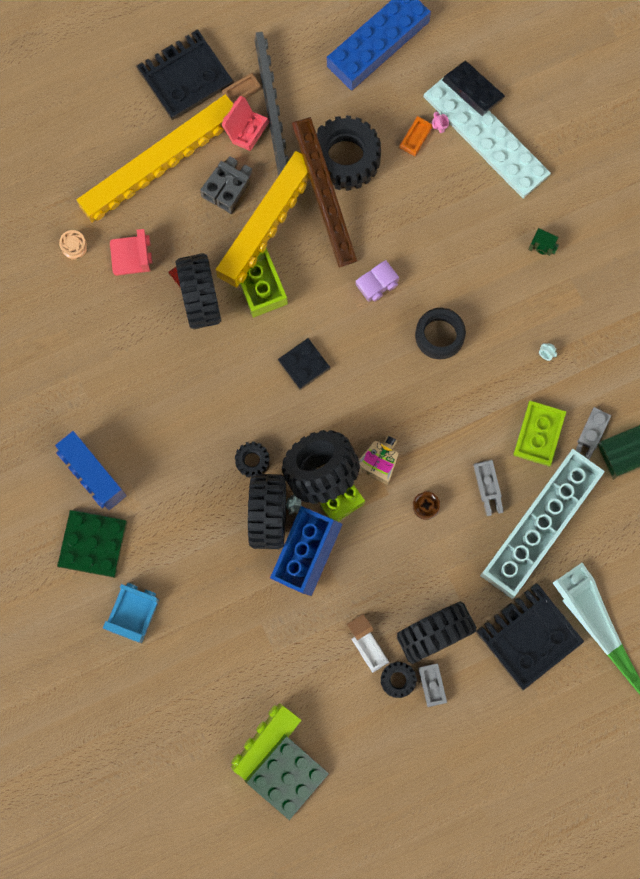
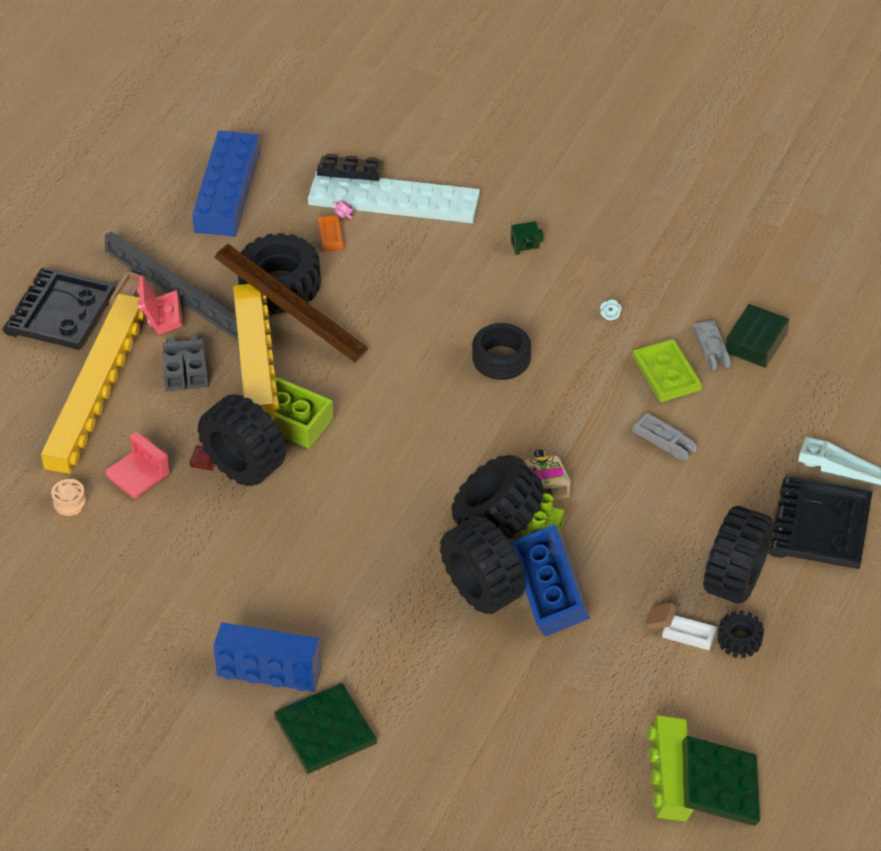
camera: 40 degrees left, 30 degrees down
dark azure panel [103,583,159,644] -> none
black tyre [235,441,270,478] -> none
black plate [278,338,330,390] -> none
lavender brick [355,260,399,302] -> none
reddish brown wheel [413,491,440,520] -> none
light grey plate [418,664,447,707] -> none
light aqua brick [480,449,605,599] -> none

